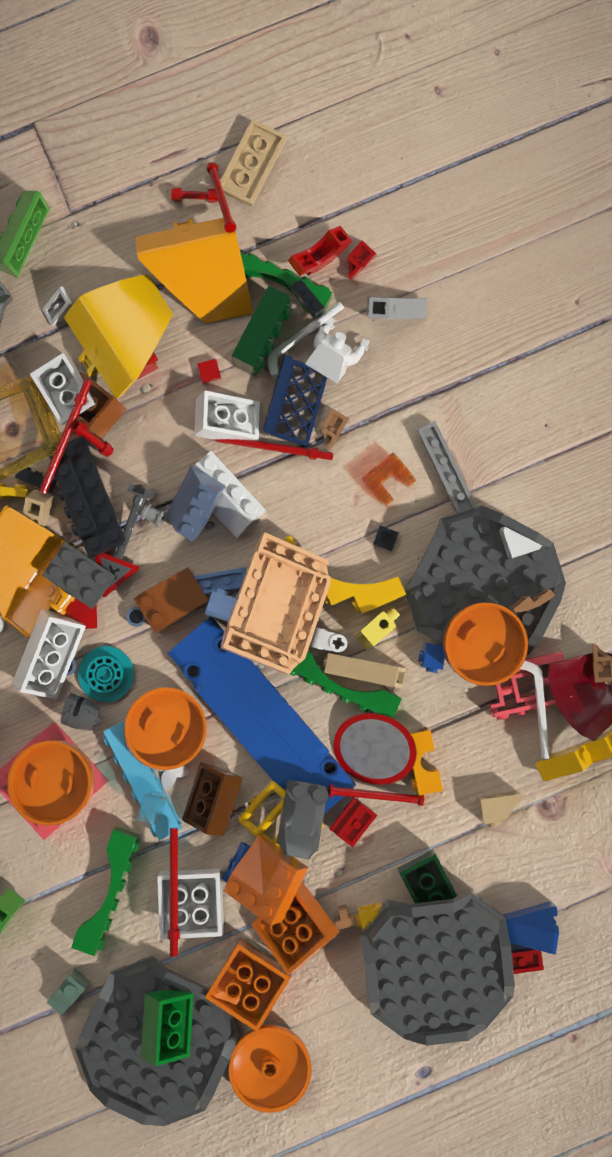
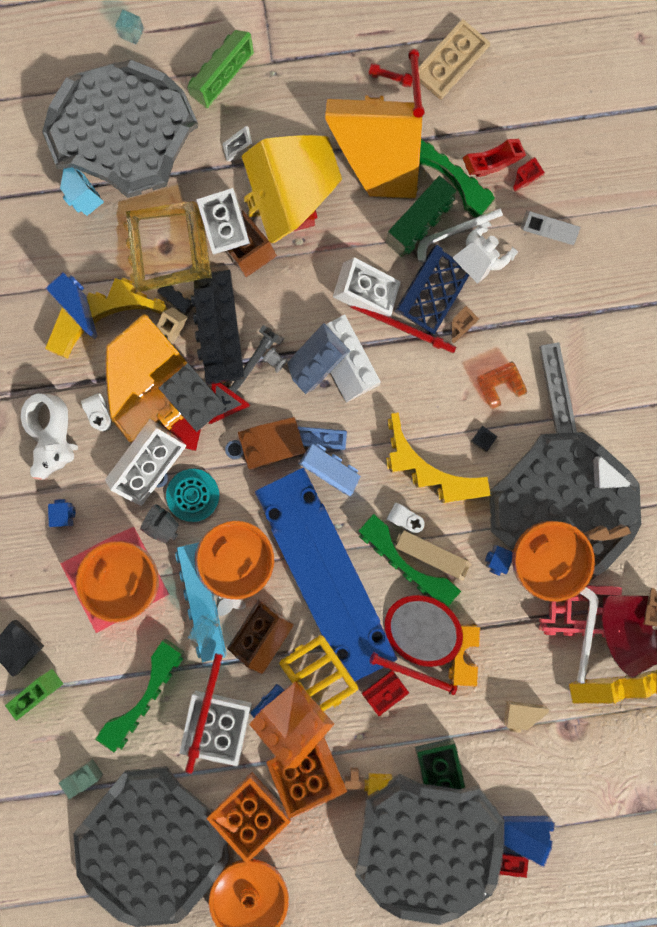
camera: 10 degrees right, 0 degrees up
red bar [39,379,92,494] -> none
red bar [71,421,114,457] -> none
green slope [141,990,194,1066] -> none
red tile [197,359,222,384] -> none
light nougat slope [221,532,331,675] -> none
dark grey slope [277,780,328,859] -> none
black piece [291,279,325,319] -> none
light yellow torso [354,608,400,650] -> none

